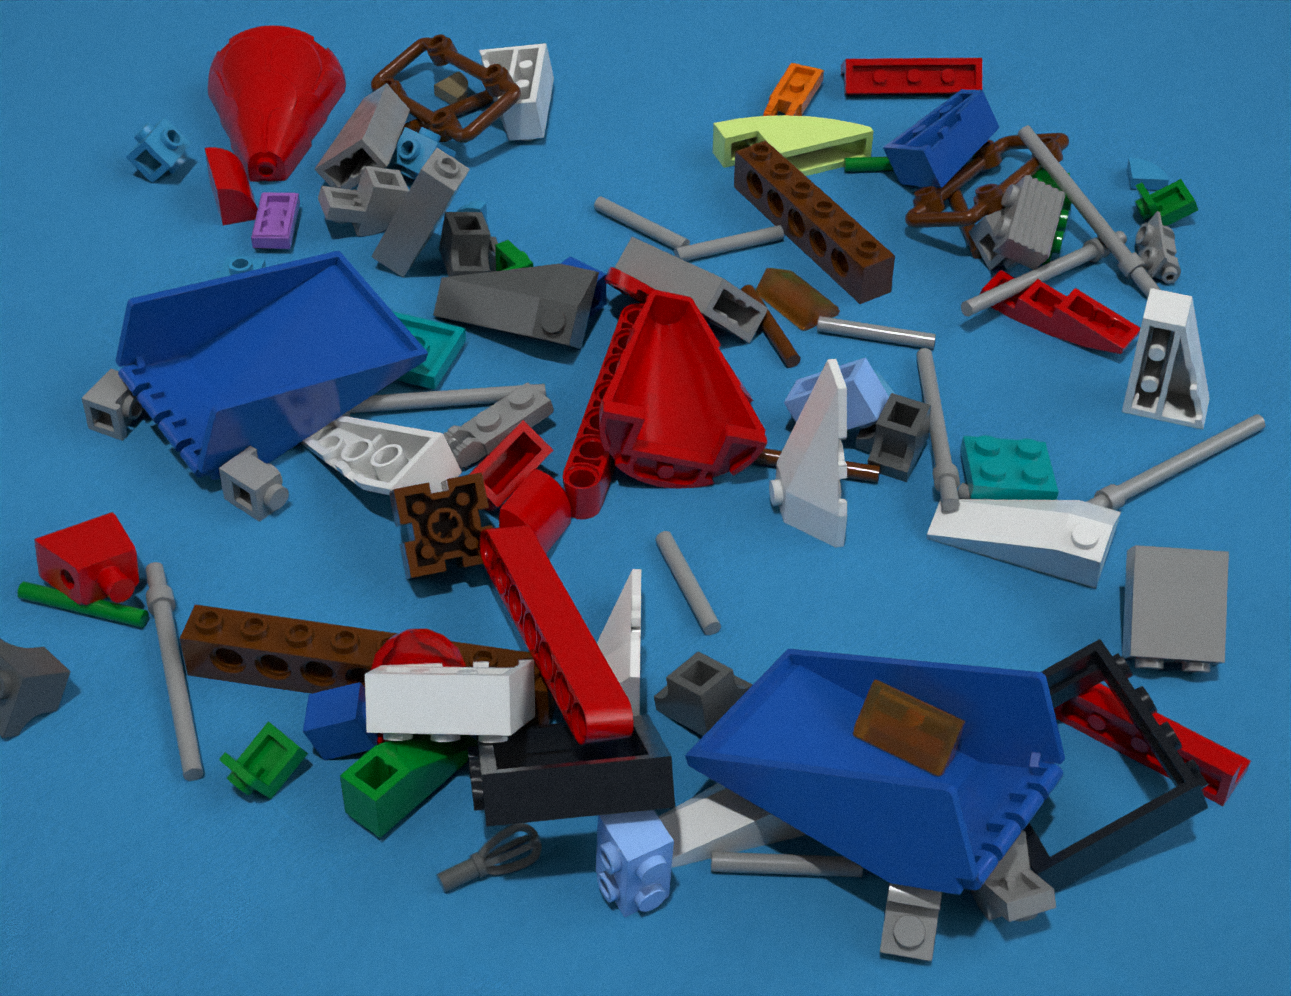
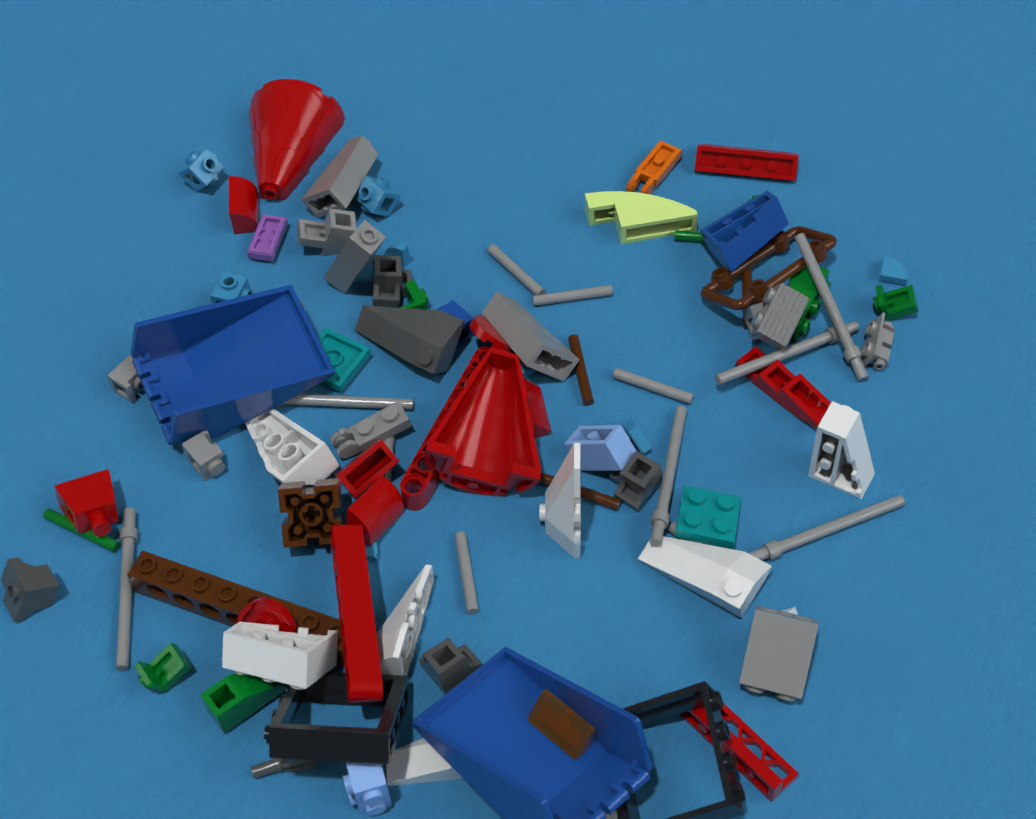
camera: 15 degrees right, 10 degrees up
blue brick [303,682,378,760] -> none
reddish brown bar [371,34,521,143] -> none
reddish brown bar [401,90,493,135] -> none
dark tan tile [434,71,469,104] -> none
white wedge [479,43,554,141] -> none
light grey bar [711,852,863,877] -> none
reddish brown brick [734,140,895,304] -> none
clear orange slope [756,268,840,330] -> none

